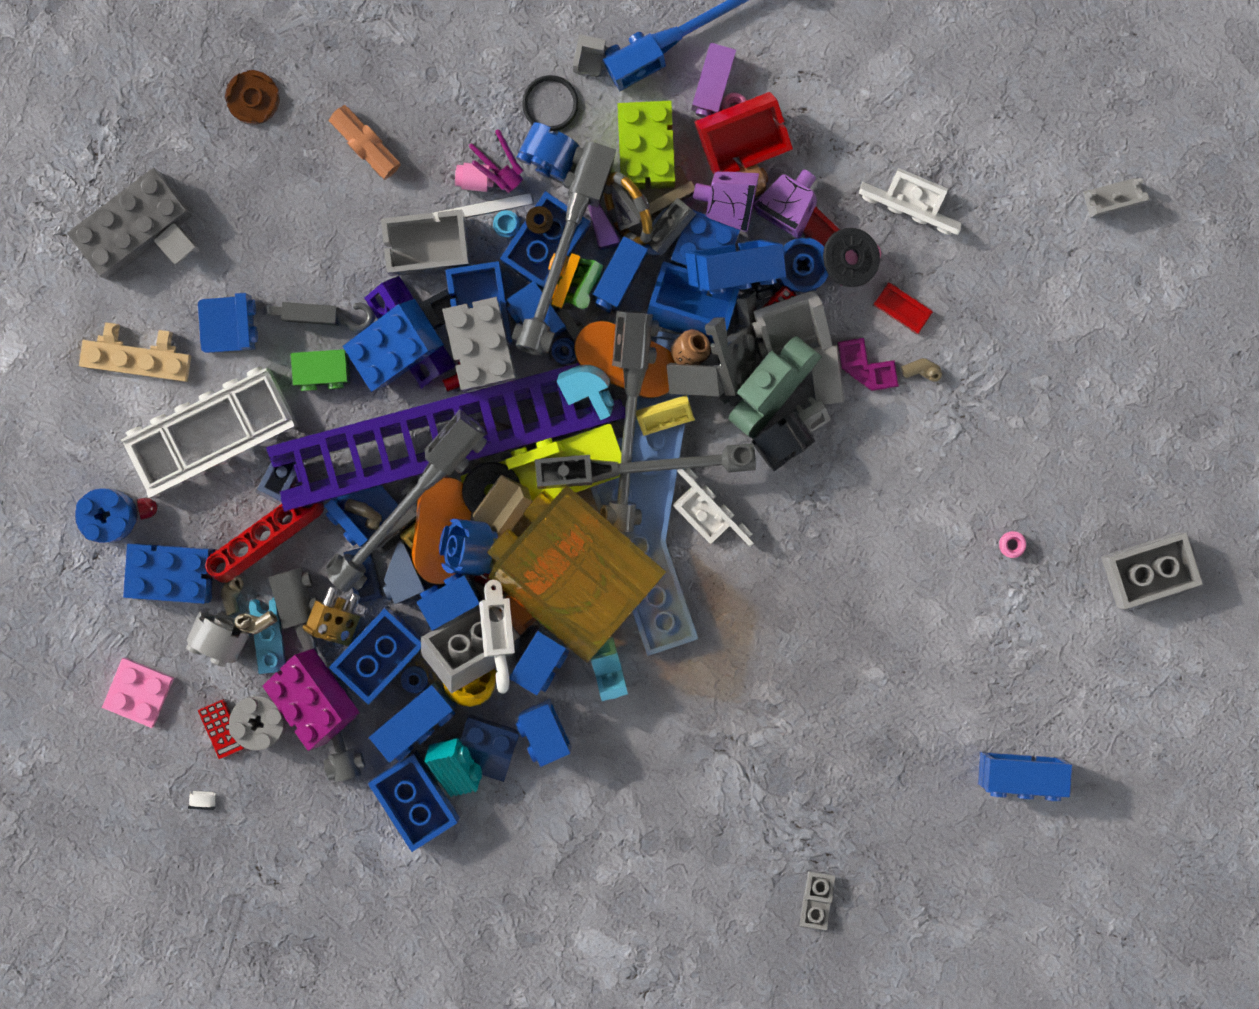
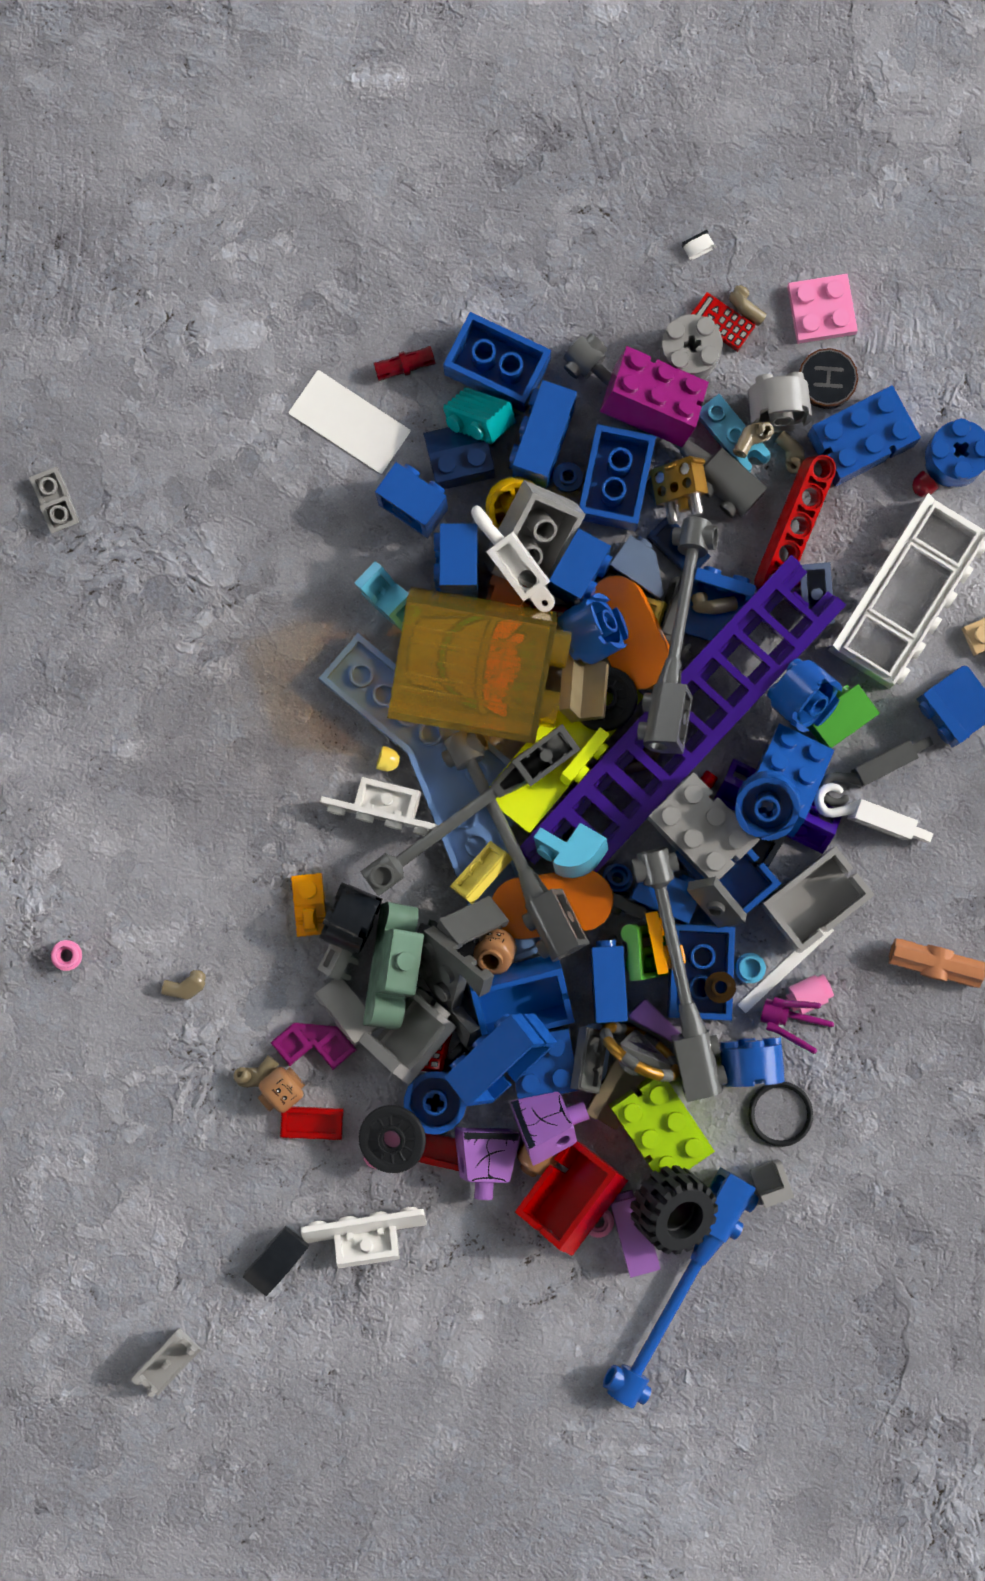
camera: 150 degrees right, 5 degrees down
none -> dark tan arm [161,970,206,1000]
none -> black slope [243,1226,309,1296]
none -> medium nougat head [258,1067,305,1113]
none -> white sticker [289,370,411,474]
none -> light orange hinge [291,873,326,937]
none -> dark red pin [373,346,436,381]
none -> light yellow hinge [376,746,400,772]
none -> black tyre [630,1165,718,1255]
none -> dark grey plate [687,876,747,928]
none -> dark tan arm [729,285,767,326]
none -> blue brick [735,771,800,841]
none -> blue brick [767,658,842,732]
none -> black tile [799,348,858,409]
none -> white piece [814,783,933,843]

